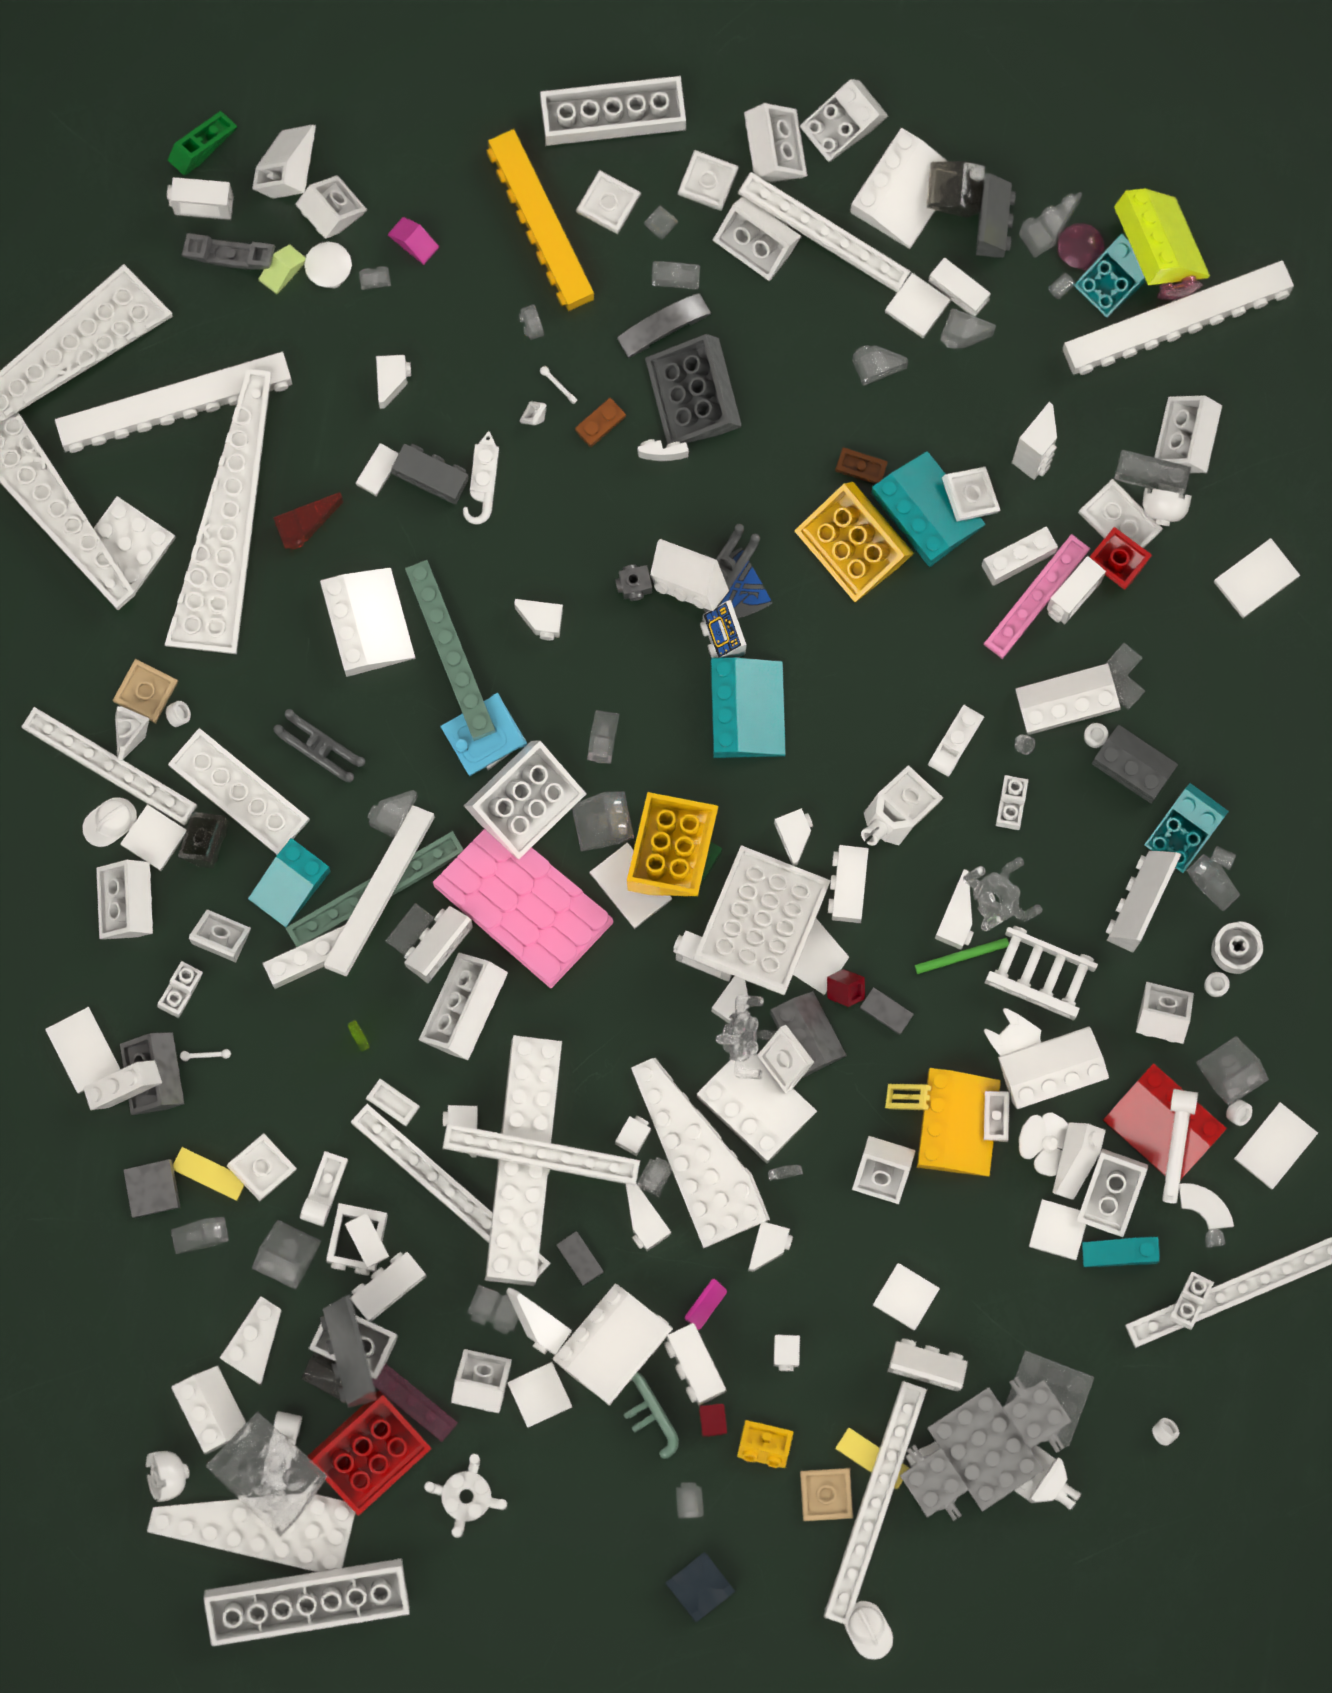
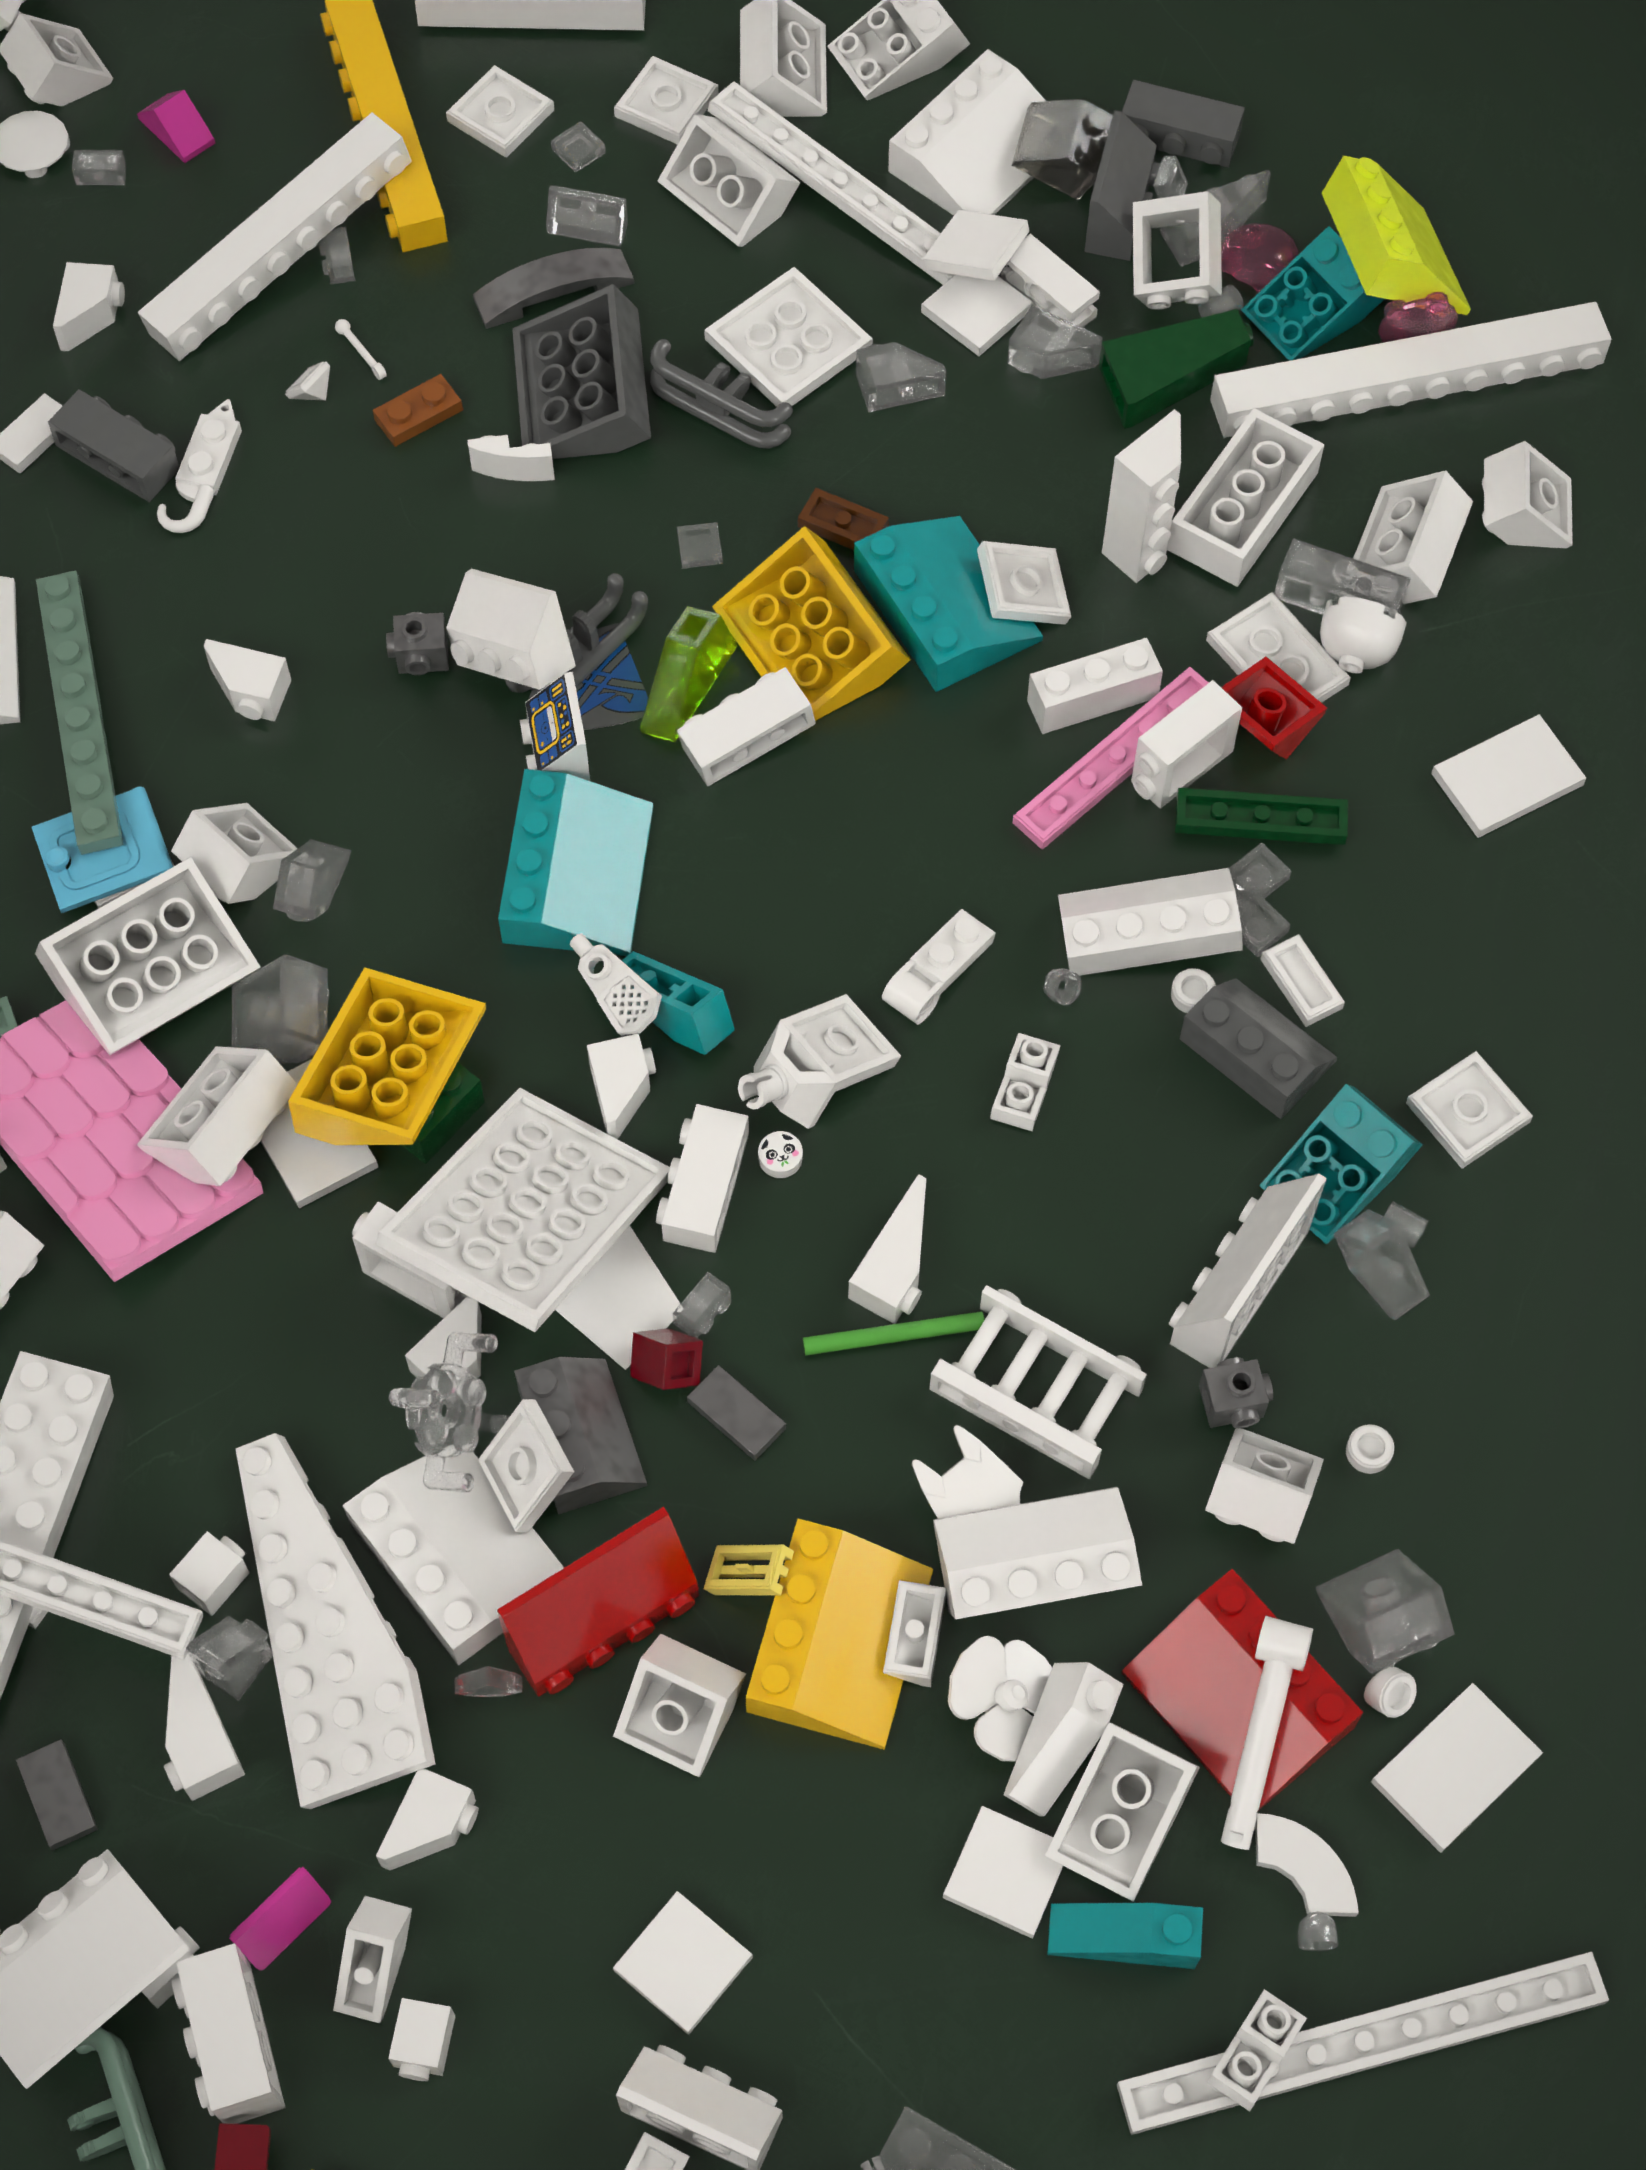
camera: 10 degrees right, 15 degrees down
clear plate [963,857,1042,931] -> none
white brick [1211,922,1263,974] -> none
none -> white slope [137,1046,298,1186]
none -> white brick [138,112,412,361]
none -> white slope [171,803,304,904]
none -> white slope [333,1896,412,2024]
none -> red slope [497,1507,699,1697]
none -> white piece [570,934,662,1036]
none -> teal slope [621,951,735,1055]
none -> clear neon green slope [640,606,738,742]
none -> dark grey piece [650,339,793,448]
none -> clear piece [673,1272,732,1338]
none -> clear tile [677,522,723,569]
none -> white brick [677,667,816,787]
none -> white plate [705,267,873,407]
none -> white tile [758,1131,803,1178]
none -> white tile [923,210,1029,281]
none -> dark green slope [1099,309,1254,429]
none -> dark grey brick [1122,80,1245,168]
none -> white window [1133,191,1222,309]
none -> clear tile [1153,156,1188,199]
none -> white brick [1167,408,1324,587]
none -> dark green plate [1175,788,1348,845]
none -> flat silver brick [1199,1357,1273,1428]
none -> white tile [1260,934,1345,1027]
none -> white tile [1406,1051,1533,1169]
none -> white slope [1482,441,1573,549]

